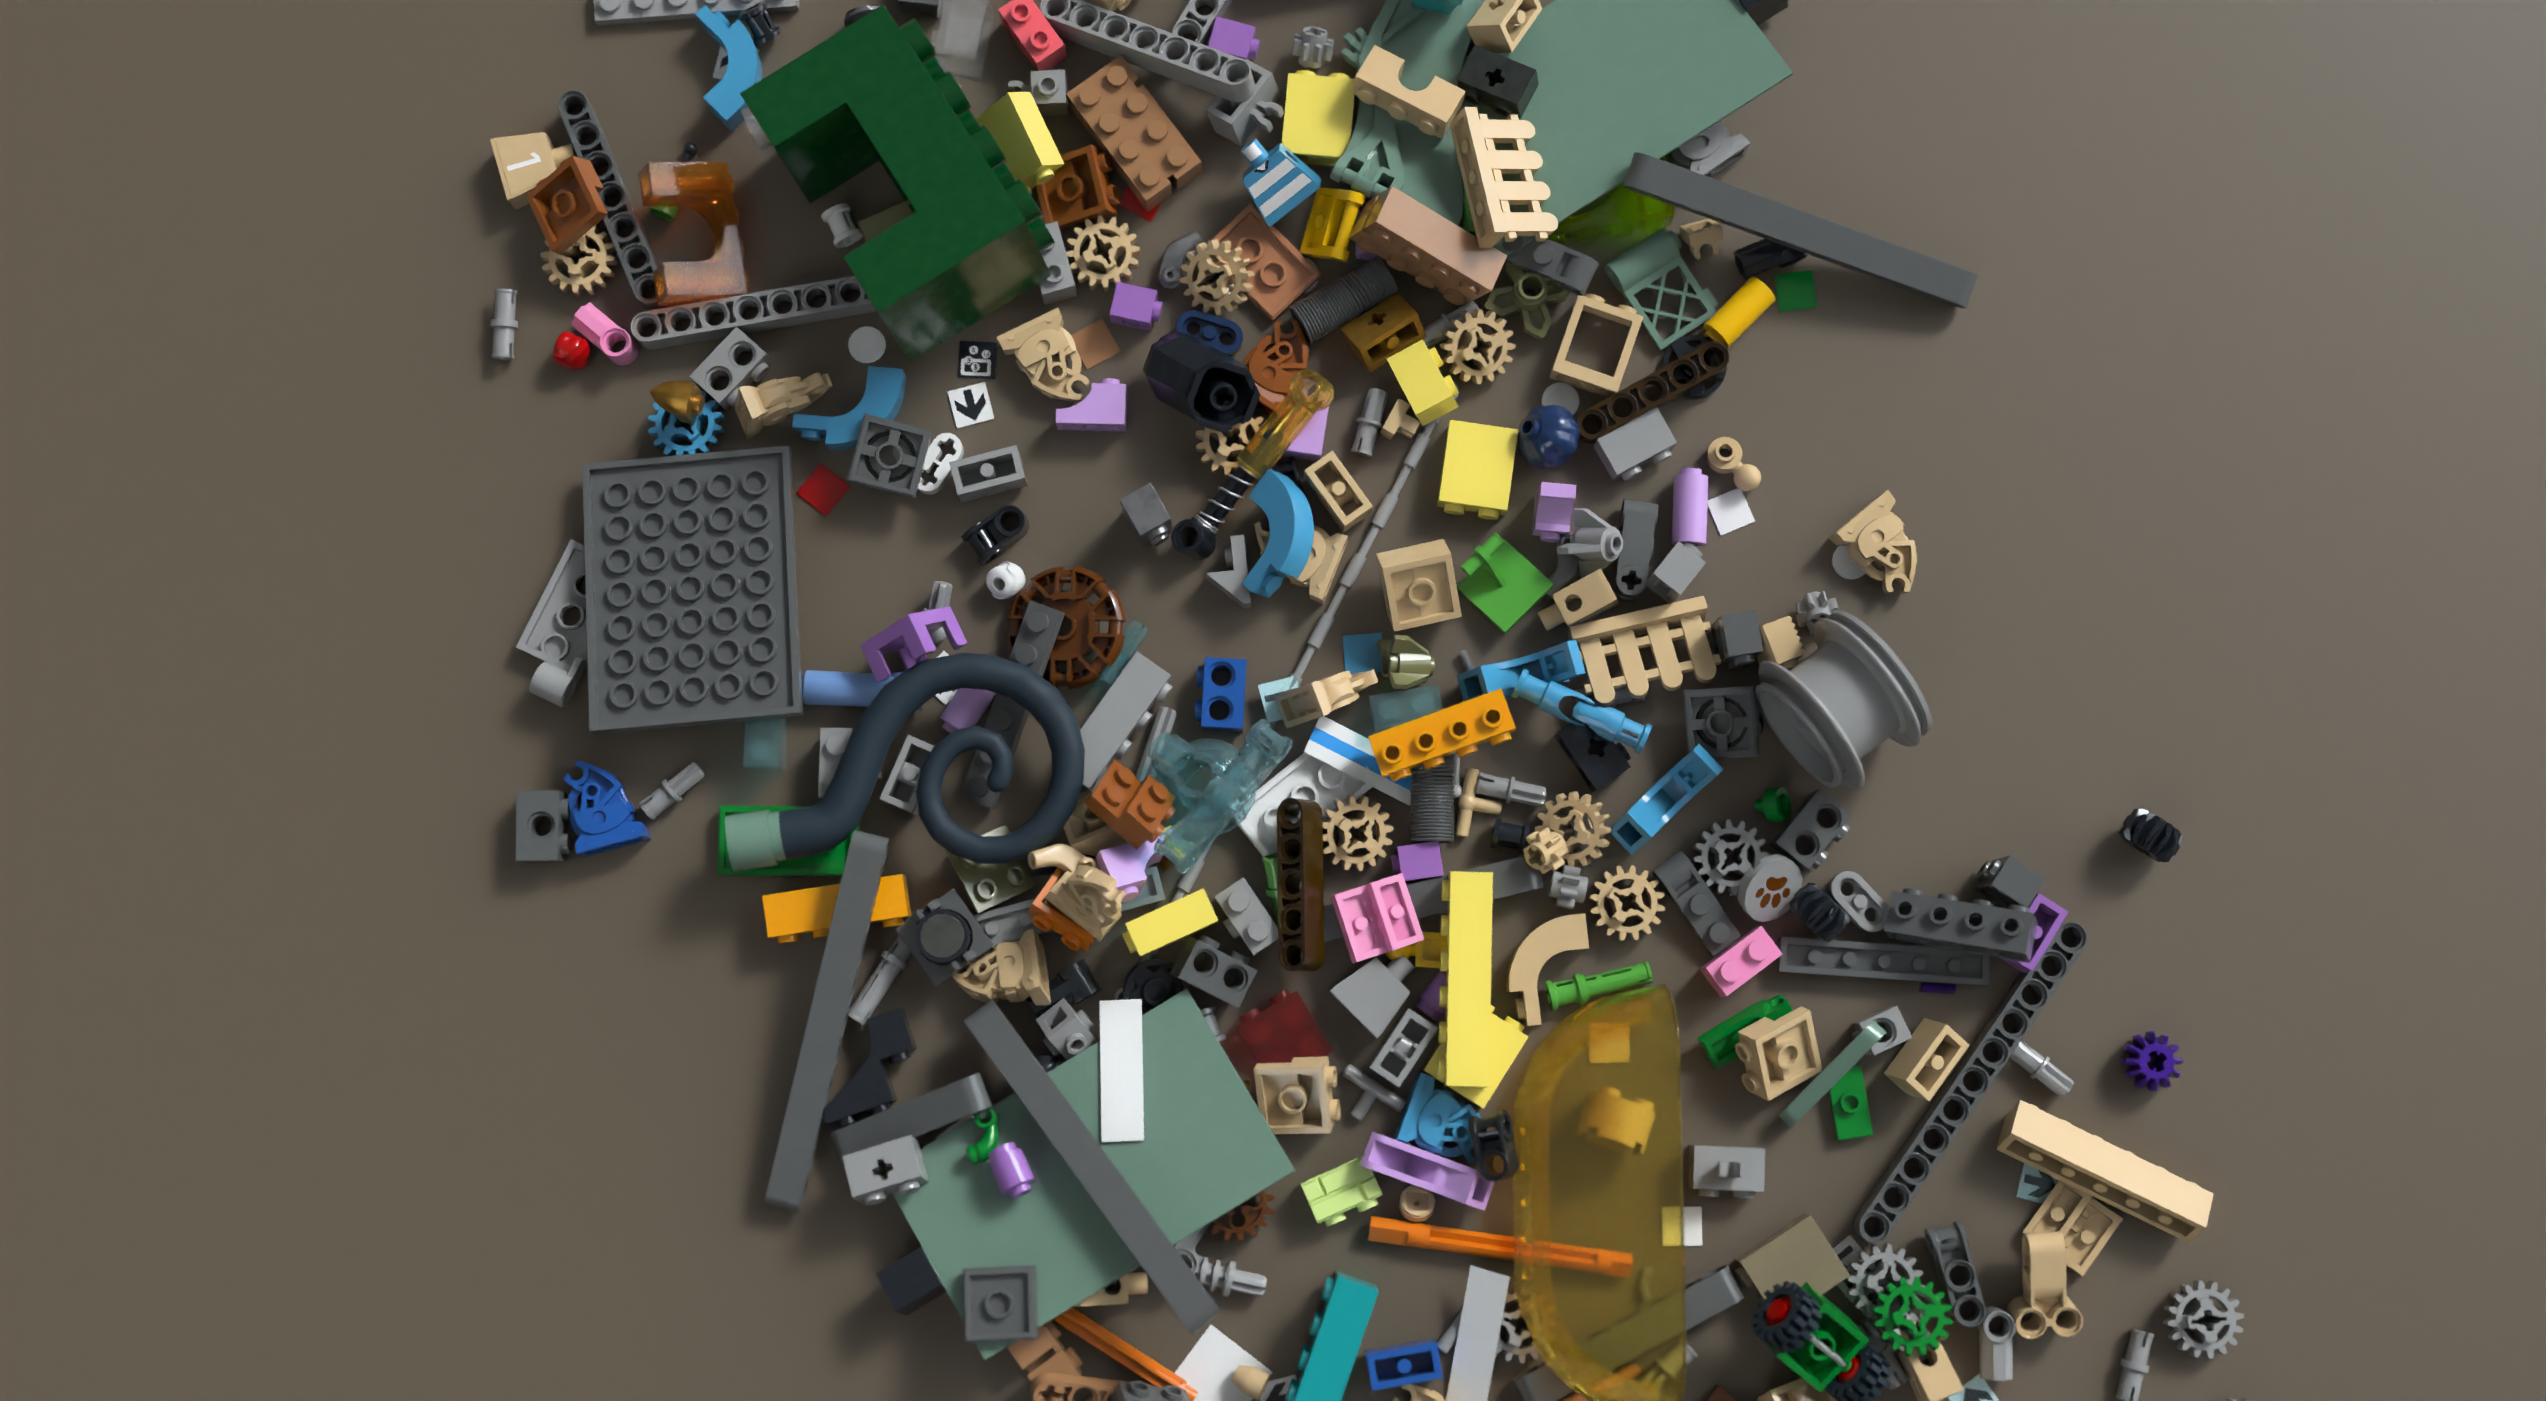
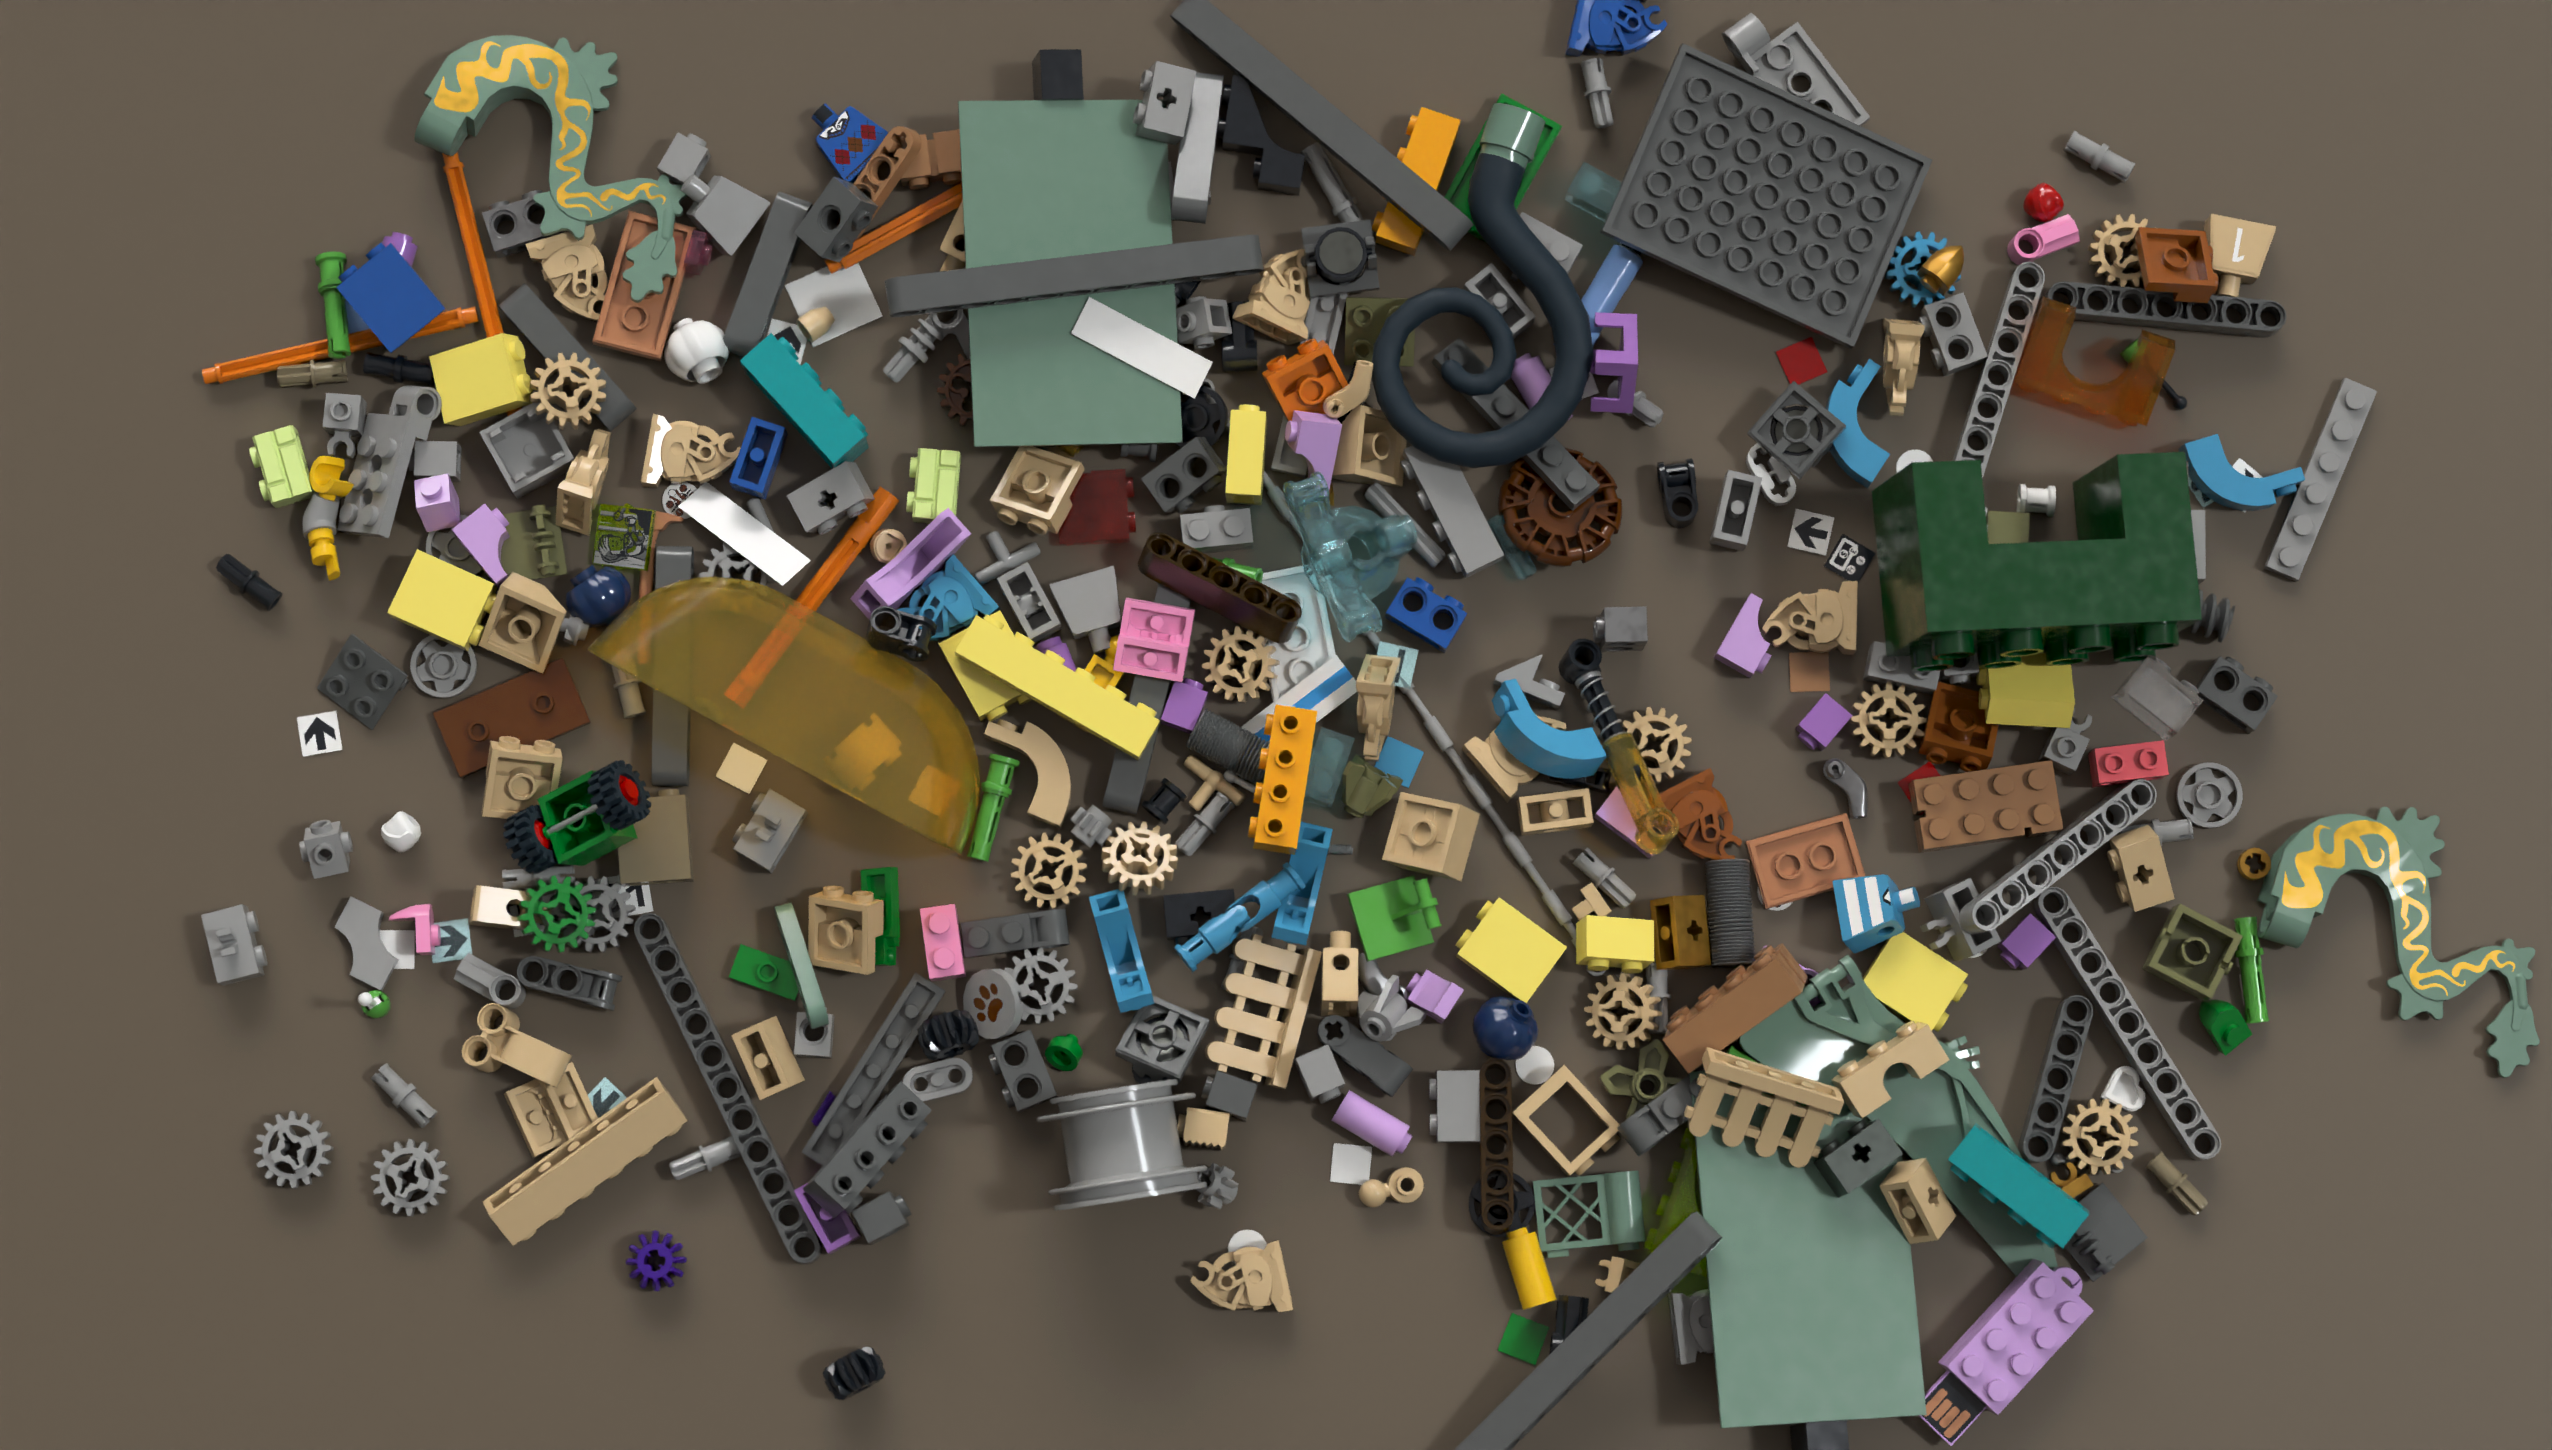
camera: 115 degrees right, 0 degrees up
black bush [739,1,782,46] -> none
dark grey tile [963,1265,1038,1343] -> none
green arm [966,1108,999,1164] -> none
white piece [986,561,1026,599] -> none
medium lavender brick [988,1142,1035,1199] -> none
tan piece [1045,865,1126,942] -> none
dark orange plate [1084,759,1176,850] -> none
black brick [1143,331,1260,433] -> none
dark blue plate [1176,310,1243,356] -> none
tan gear [1180,239,1254,315] -> none
light grey gear [1292,27,1334,68] -> none
yellow plate [1299,188,1366,262] -> none
tan gear [1523,827,1568,874] -> none
none -> light grey brick [787,461,875,535]

